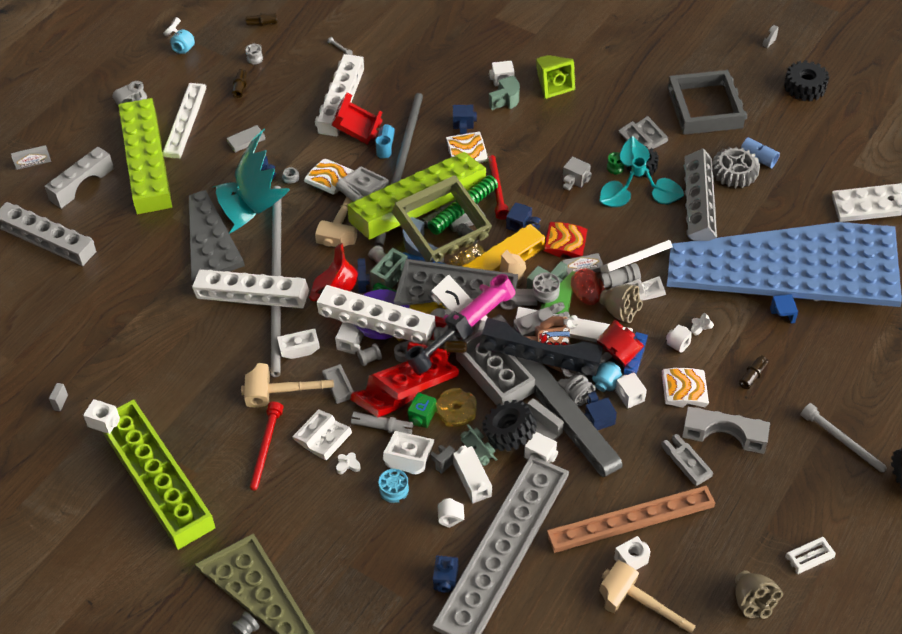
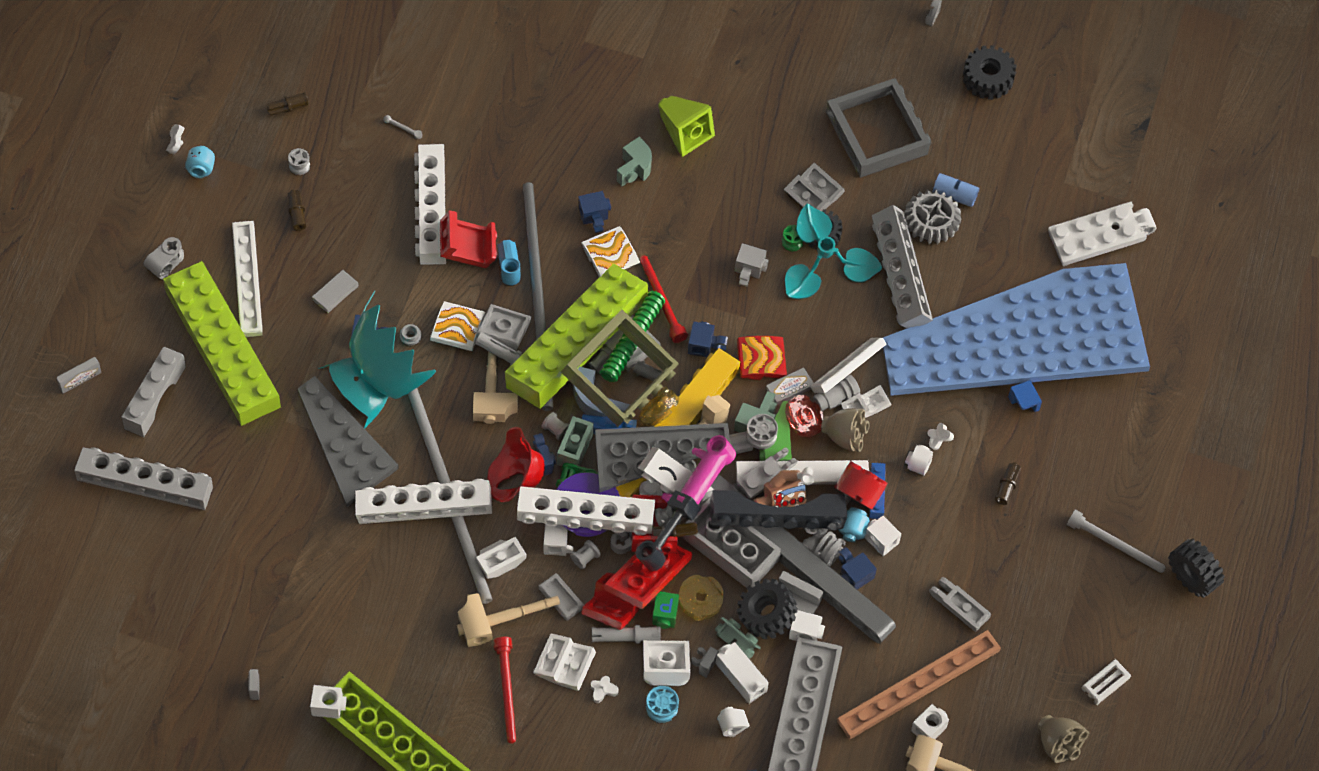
camera: 20 degrees left, 10 degrees up
white brick [489,61,514,86] -> none
slope [662,368,709,408] -> none
light grey arch [682,407,770,454] -> none

